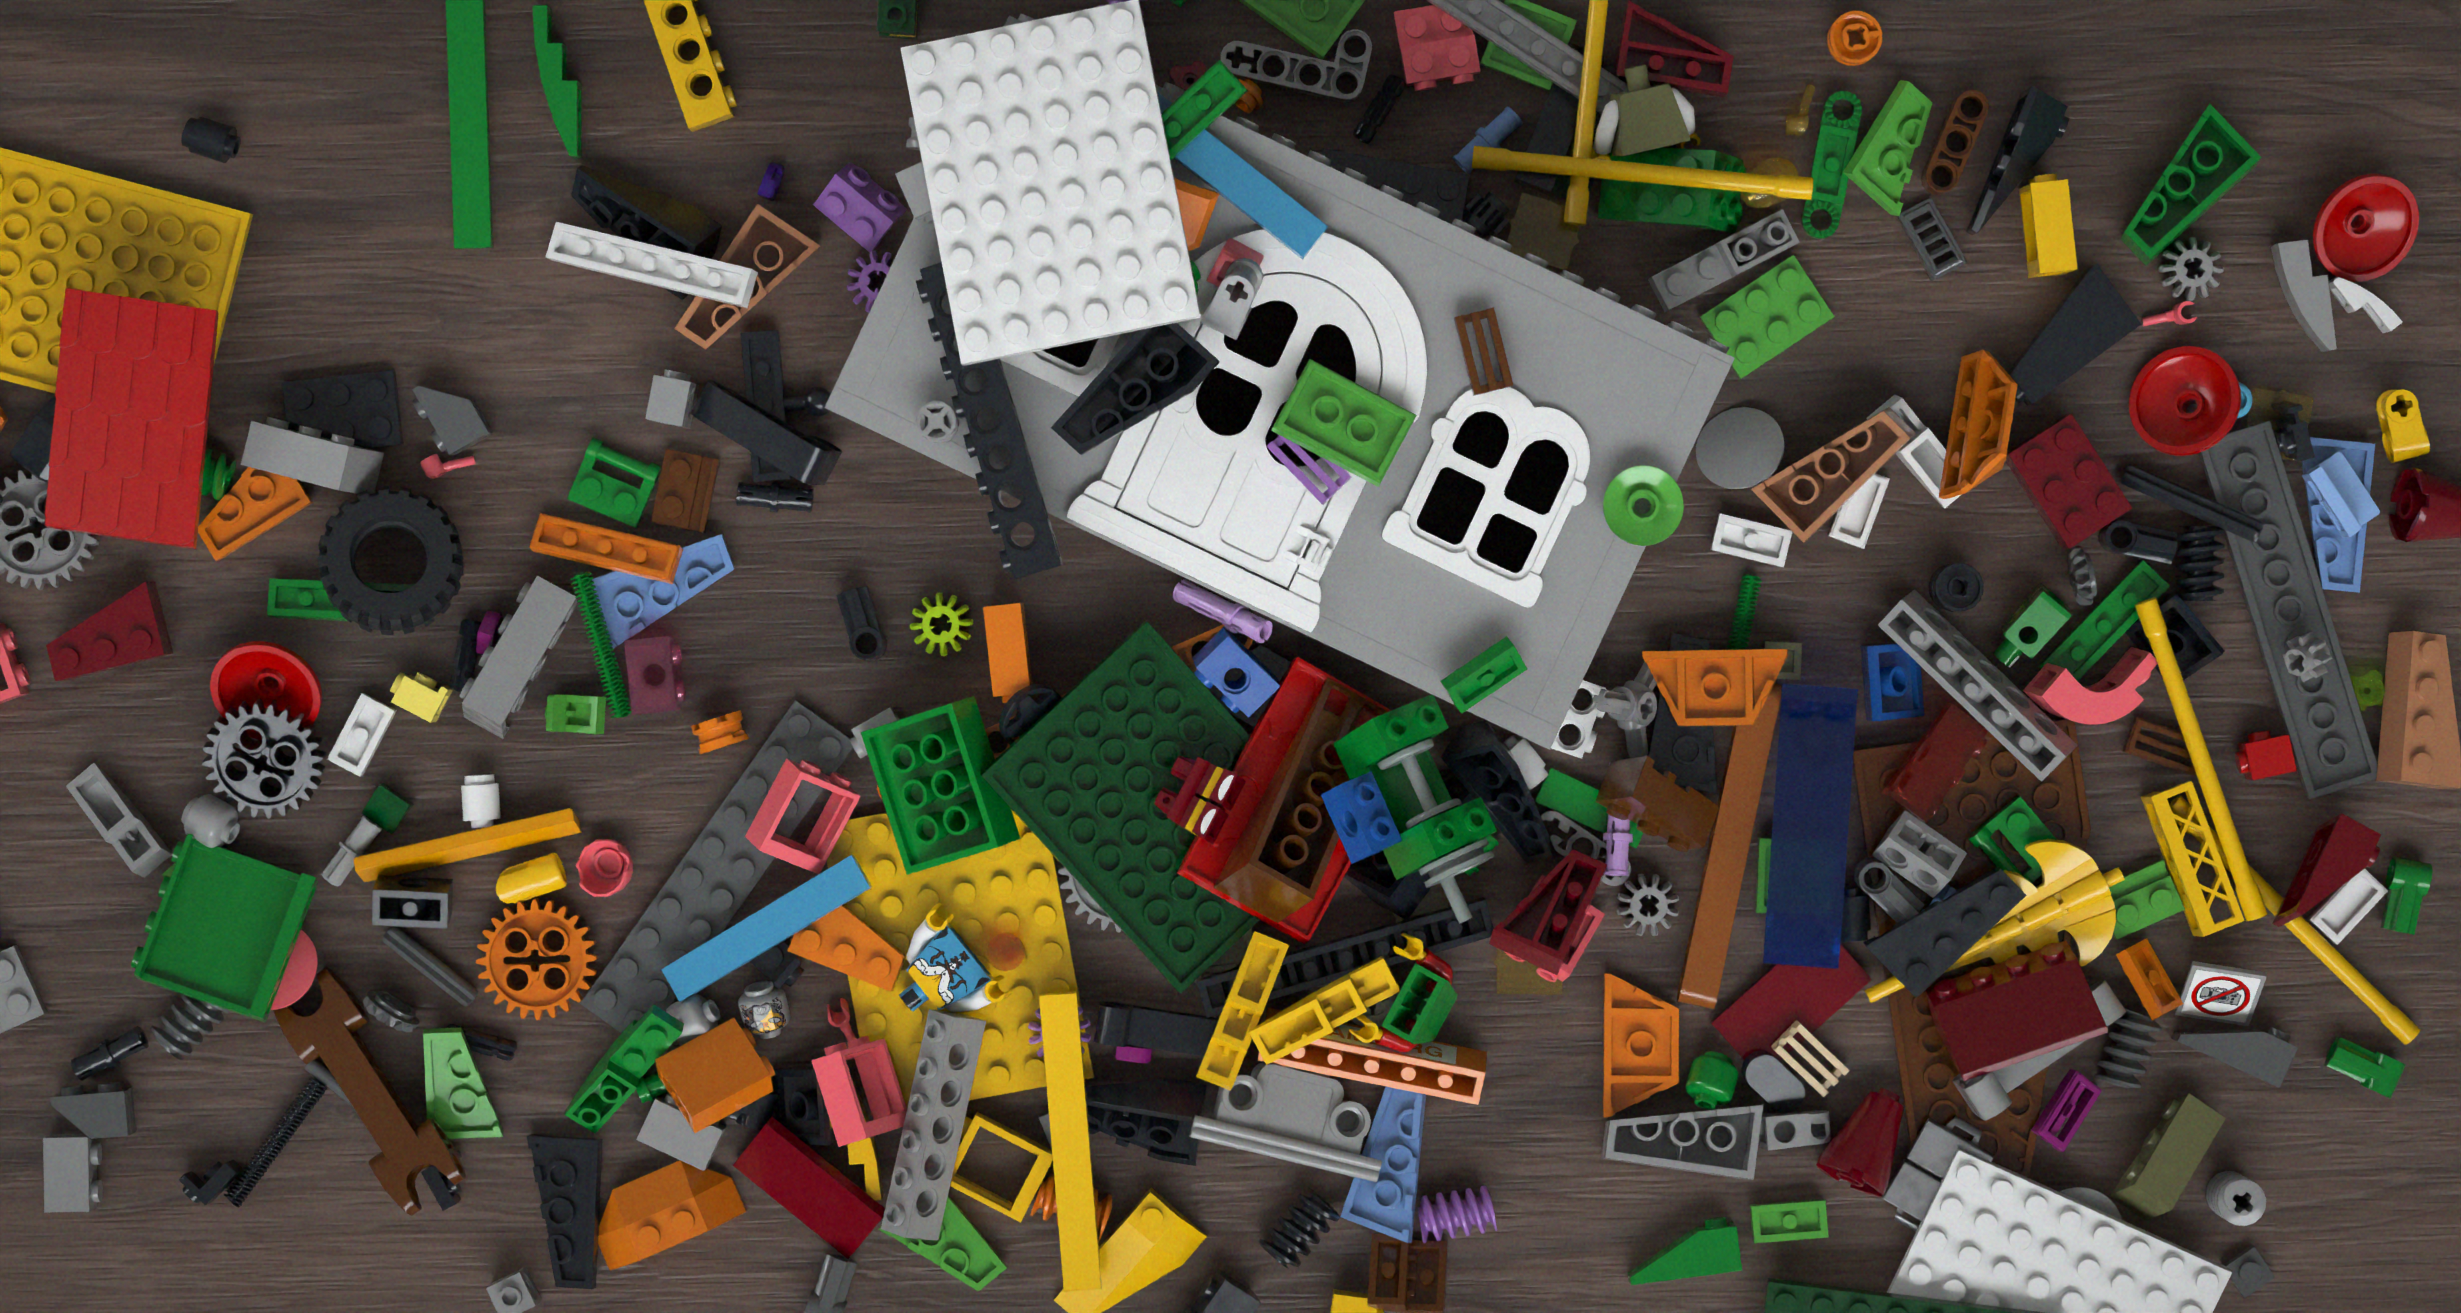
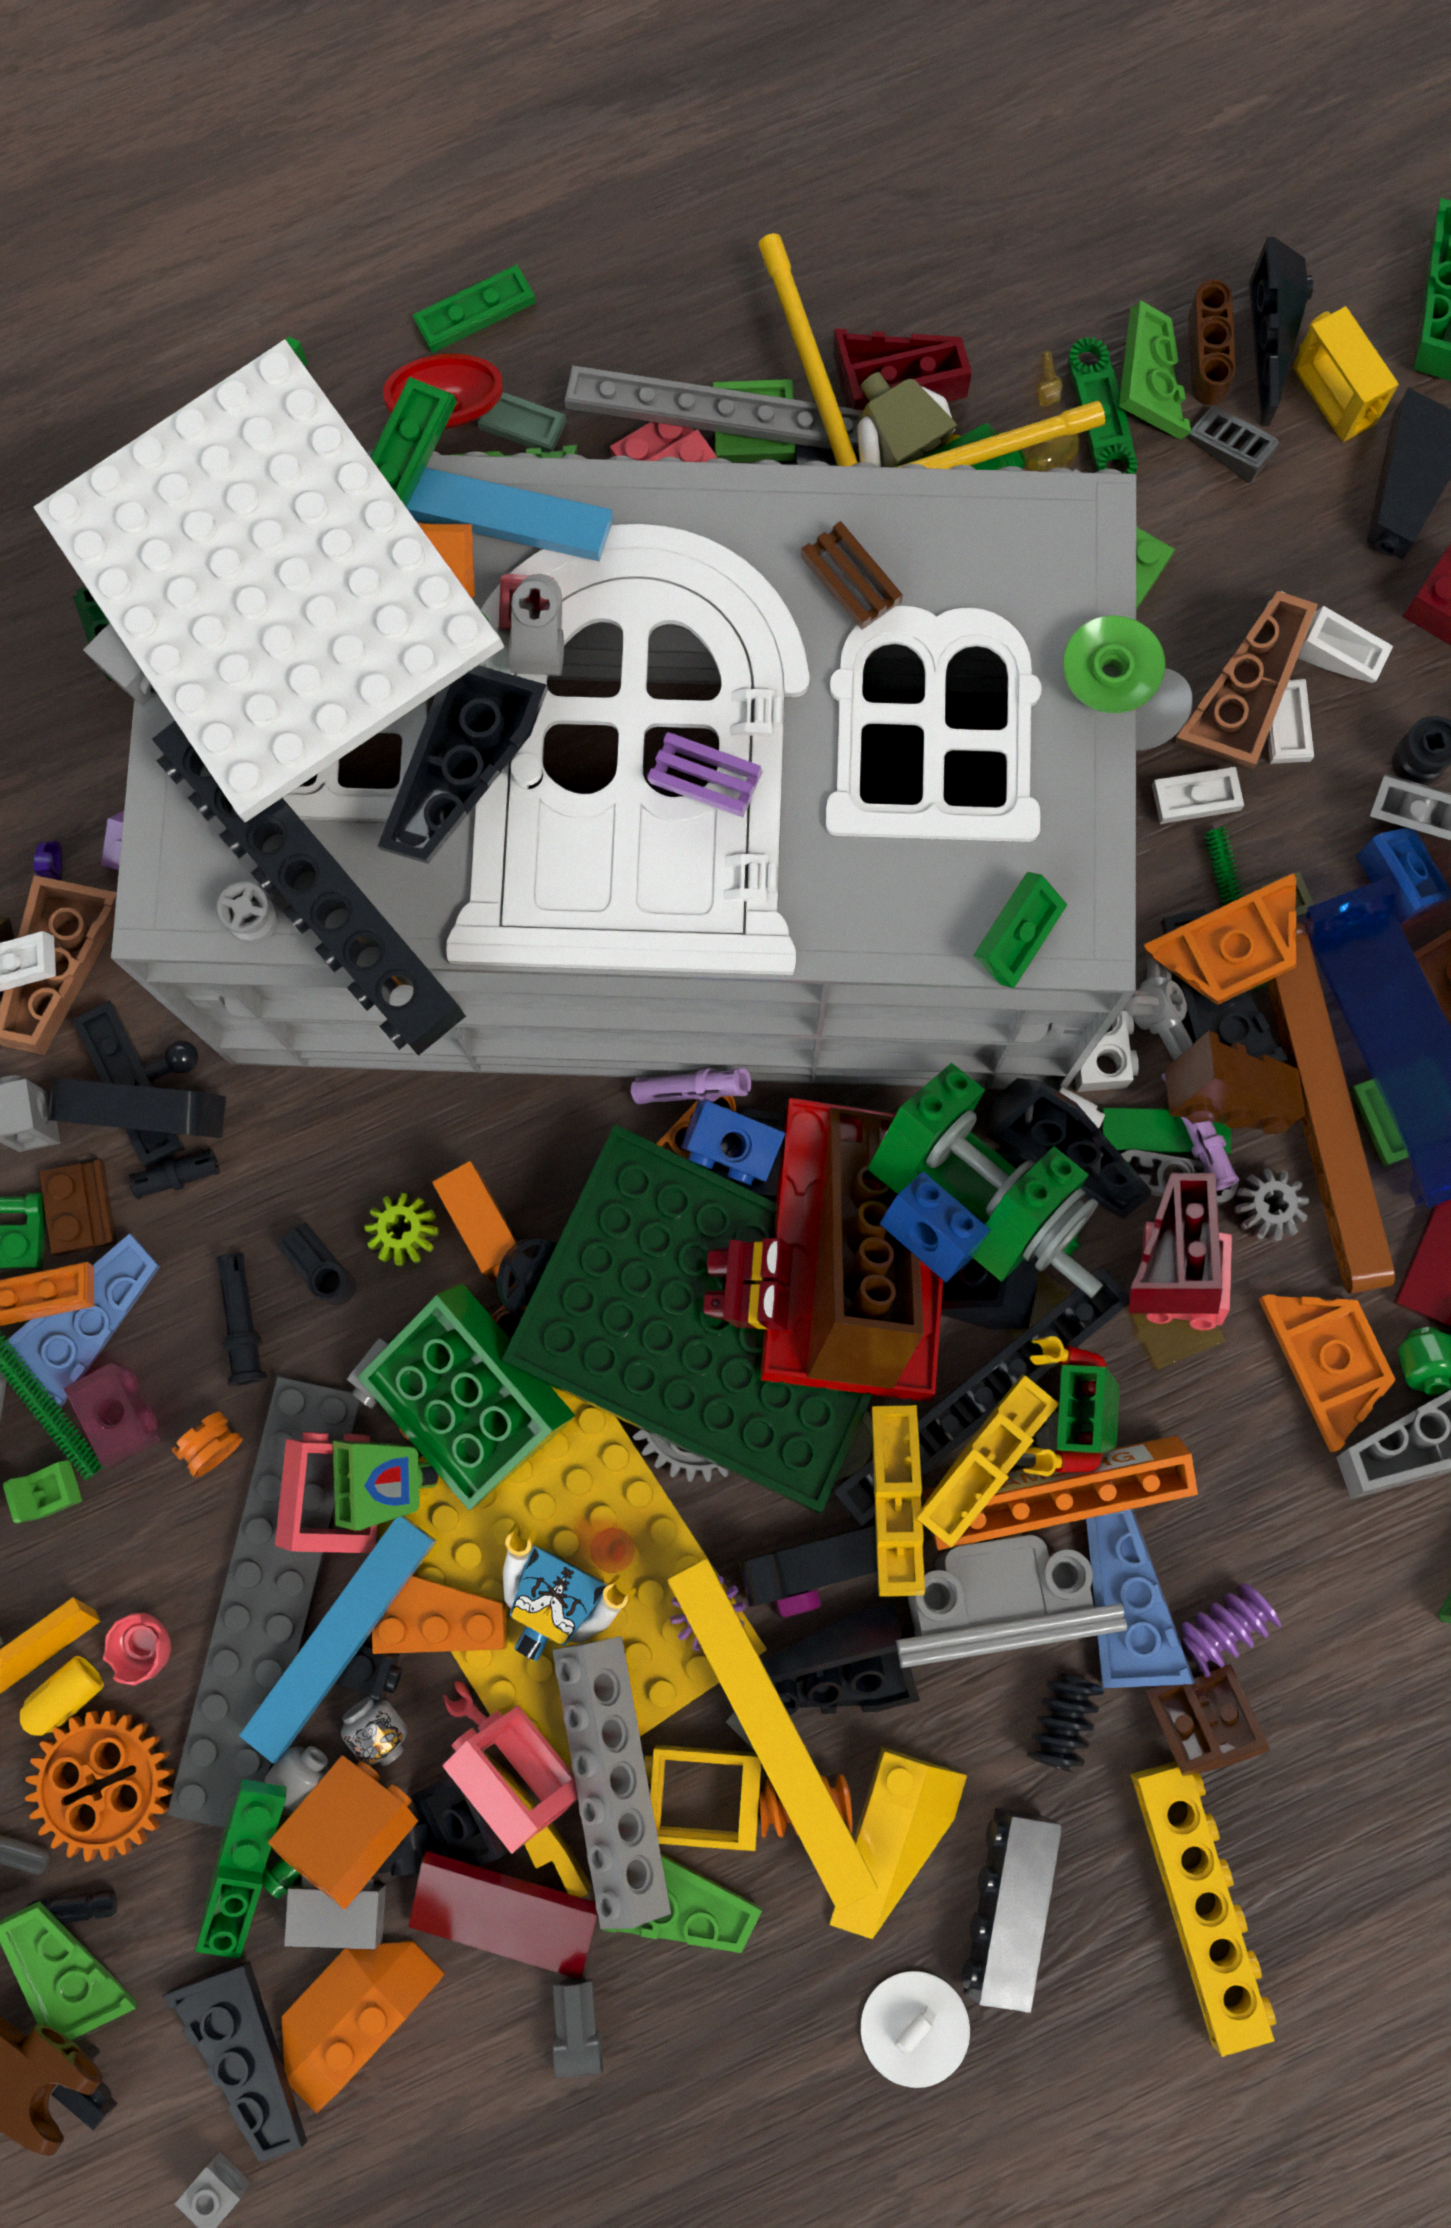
camera: 20 degrees left, 10 degrees down
bright green tile [1272,359,1417,487] -> none
orange wheel [1827,11,1882,66] -> none
orange wedge [1939,350,2018,499] -> none
none -> black pin [216,1253,267,1386]
none -> bright green torso [333,1440,438,1531]

